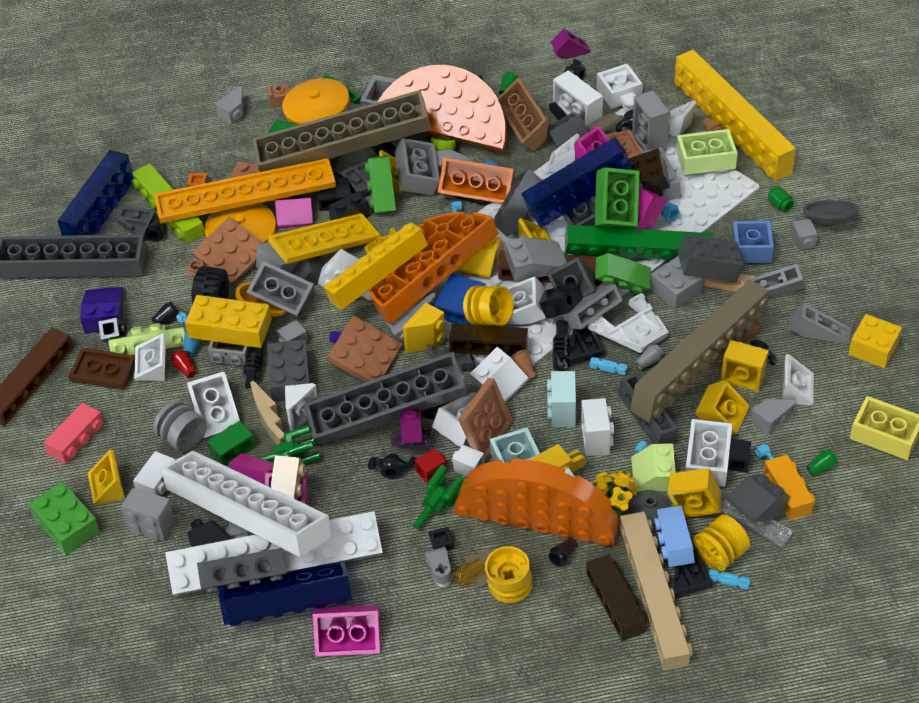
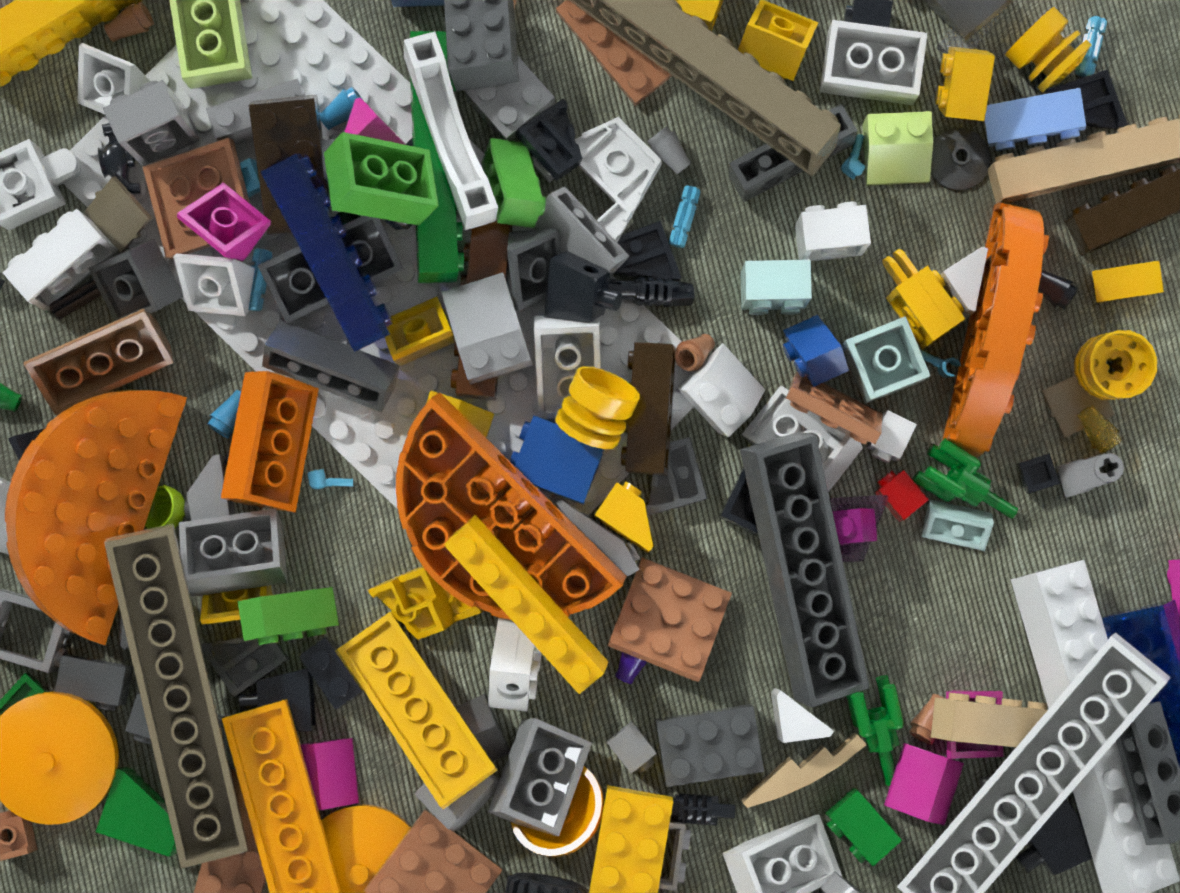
camera: 90 degrees left, 35 degrees up
black piece [367,453,417,479] -> none
yellow plant [591,470,639,517] -> none
none -> white arch [404,31,498,230]
none -> black wing [516,99,582,181]
none -> blue brick [782,315,849,387]
none -> light aqua slope [922,500,994,551]
none -> yellow slope [1092,261,1164,303]

